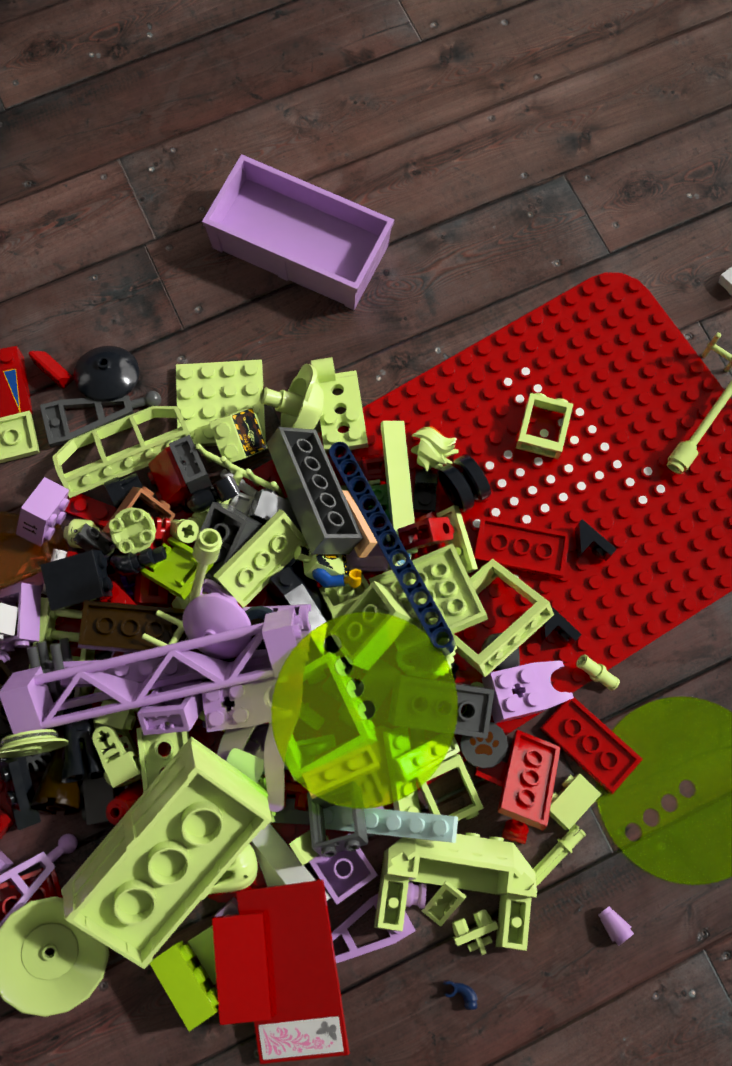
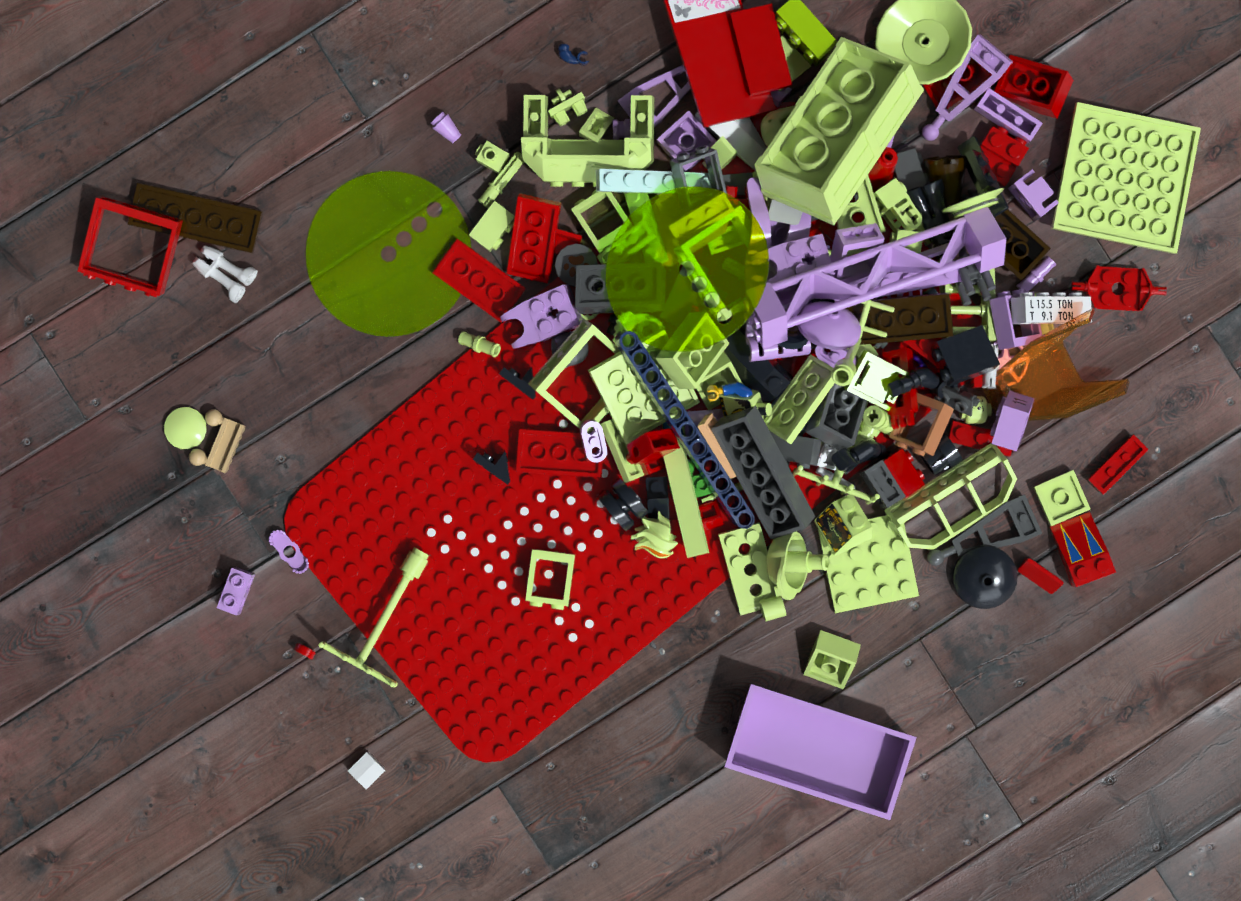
camera: 175 degrees right, 15 degrees up
yellowish green dish [109,507,156,554] -> none
red plate [501,819,529,844] -> none
none -> yellowish green brick [475,141,510,174]
none -> plate [580,419,607,462]
none -> yellowish green slope [803,630,861,689]

